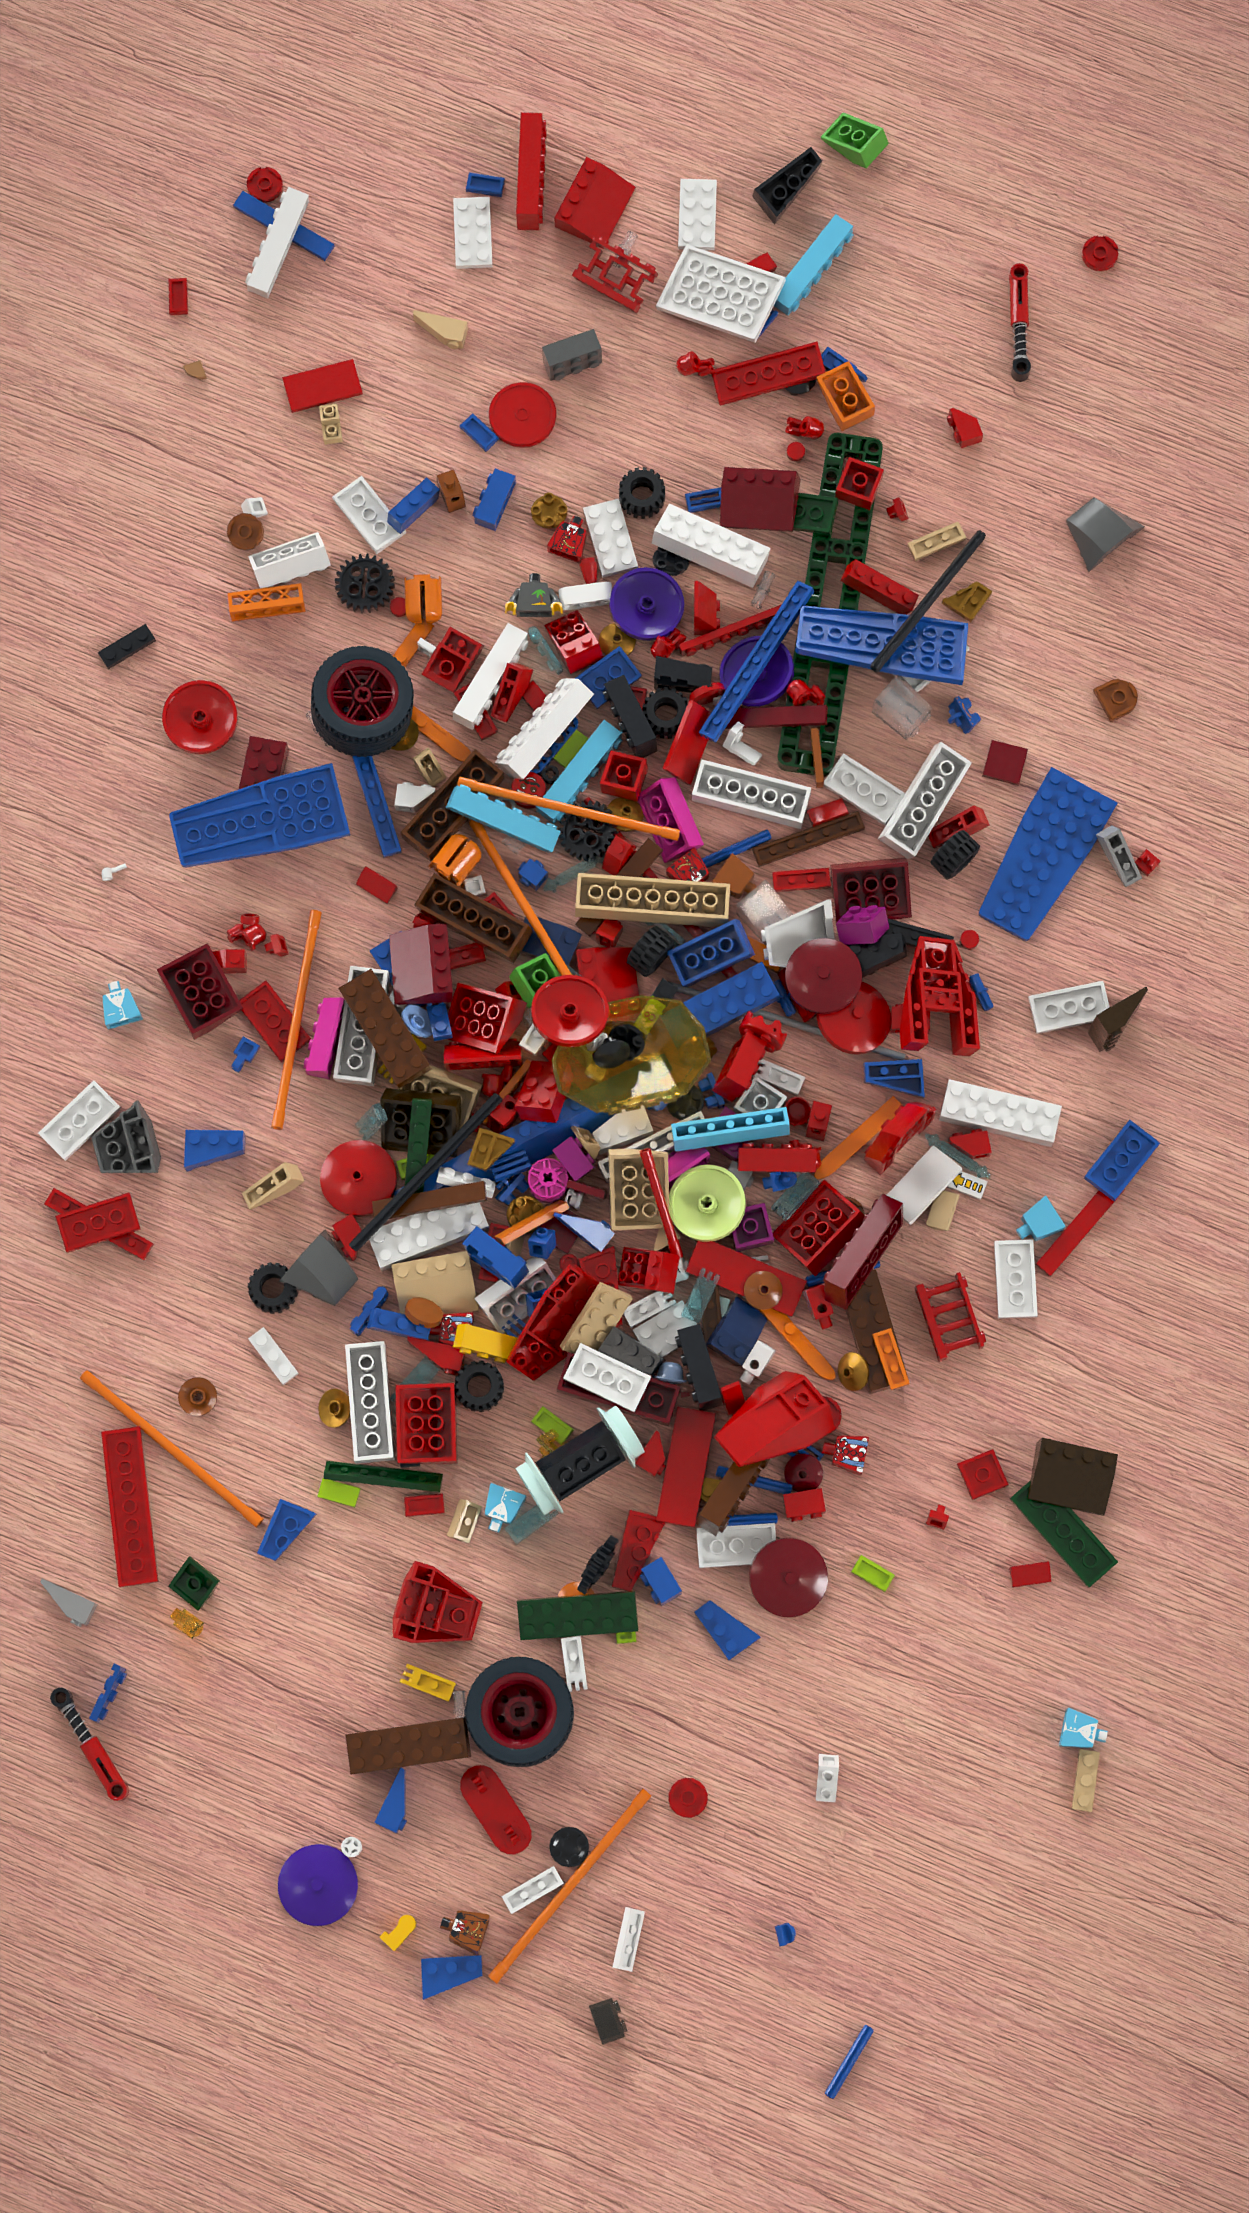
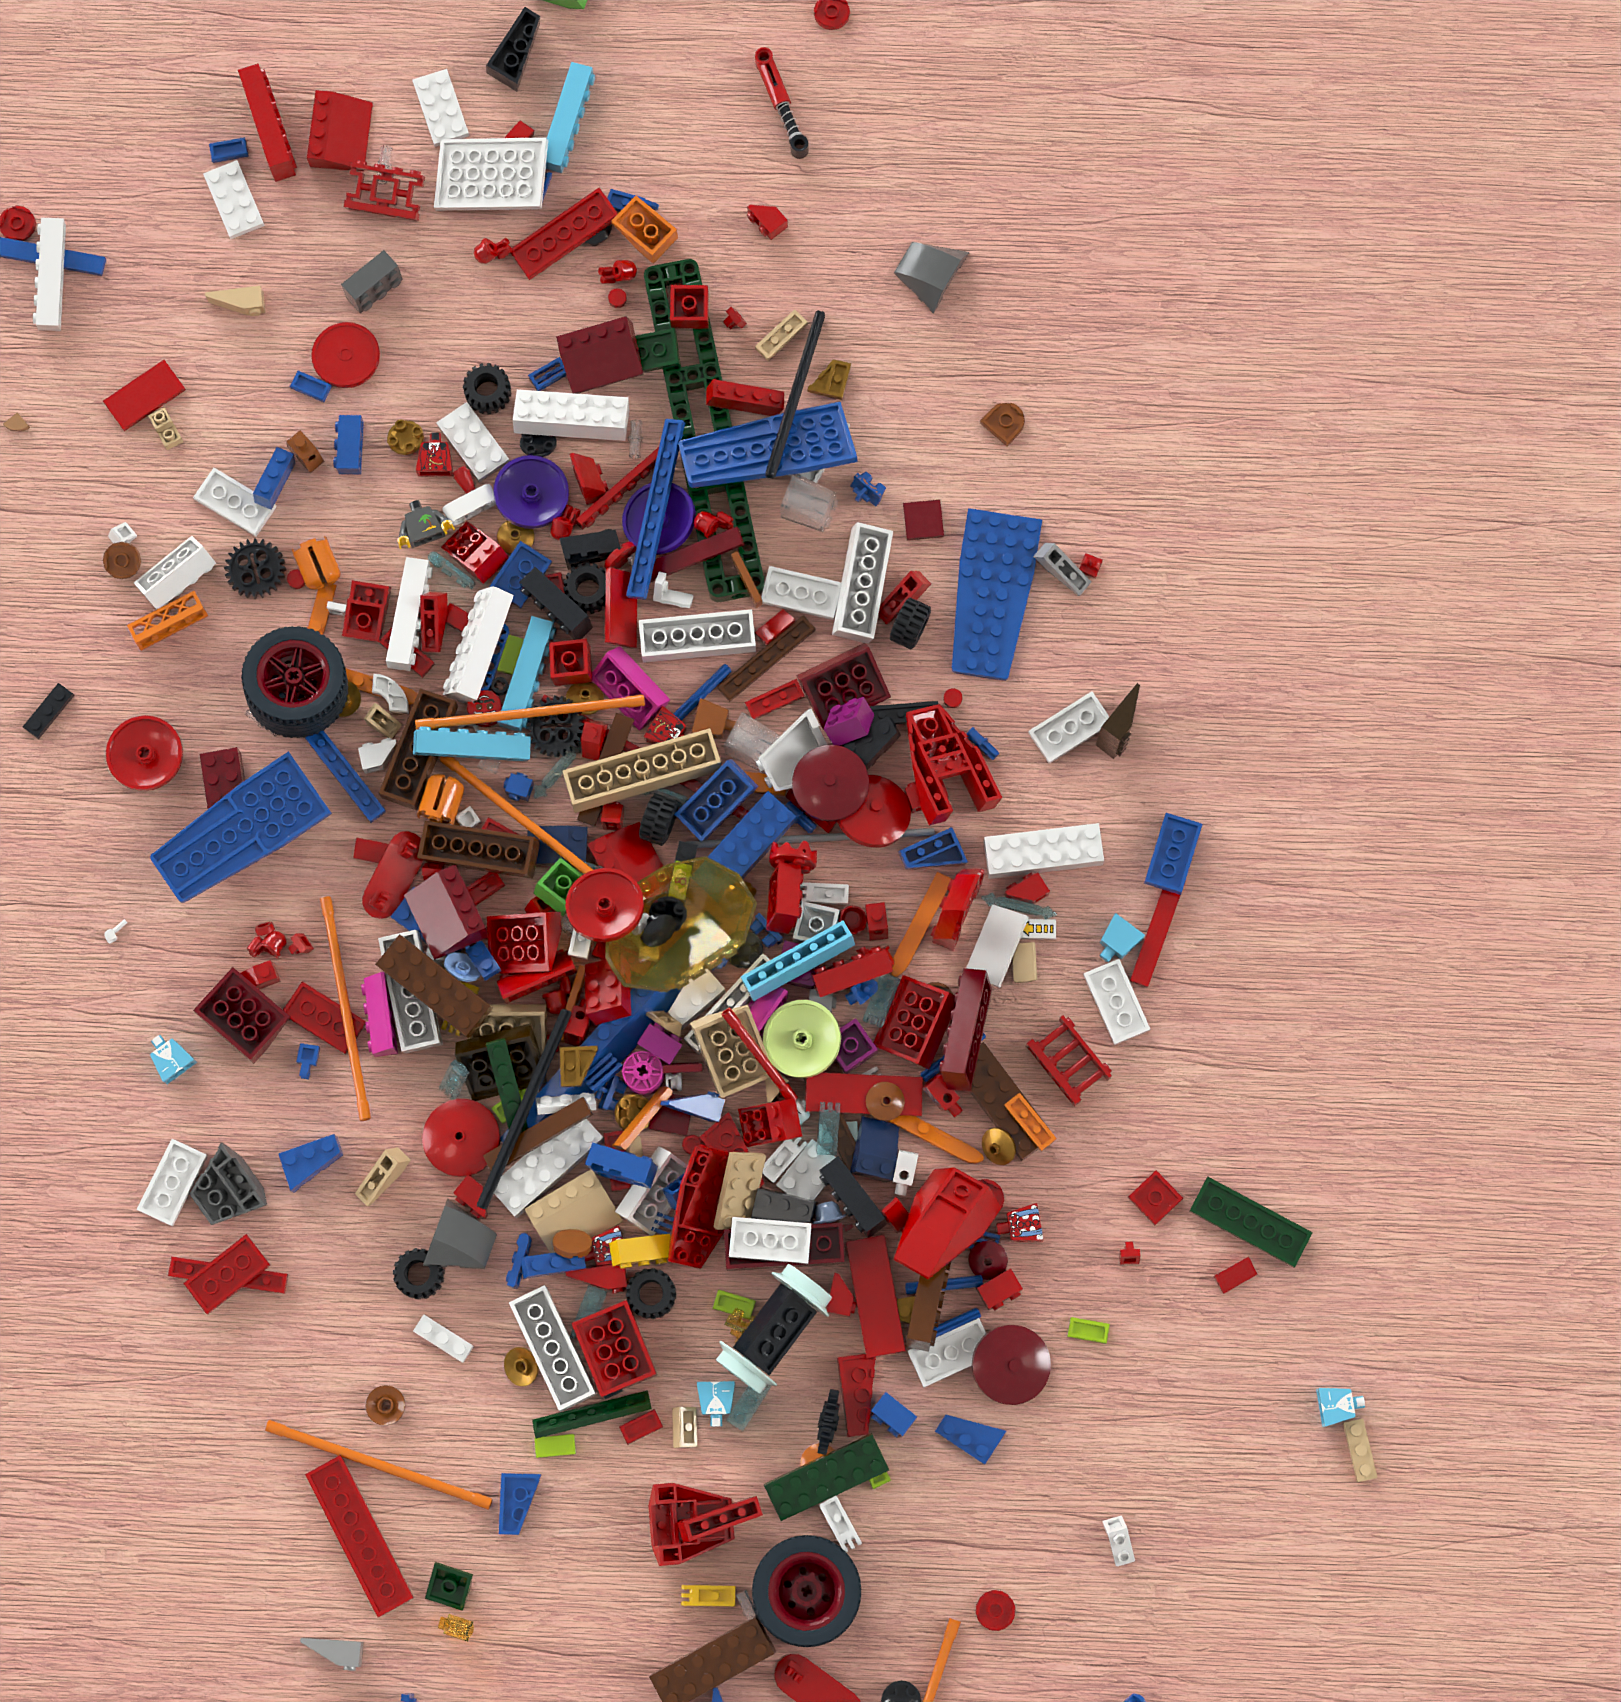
camera: 20 degrees left, 0 degrees up
blue brick [528,1227,556,1259] -> none
dark brown slope [1028,1438,1118,1516] -> none
none -> red piece [362,831,423,919]
none -> white tile [372,674,409,714]
none -> red brick [677,1496,763,1542]

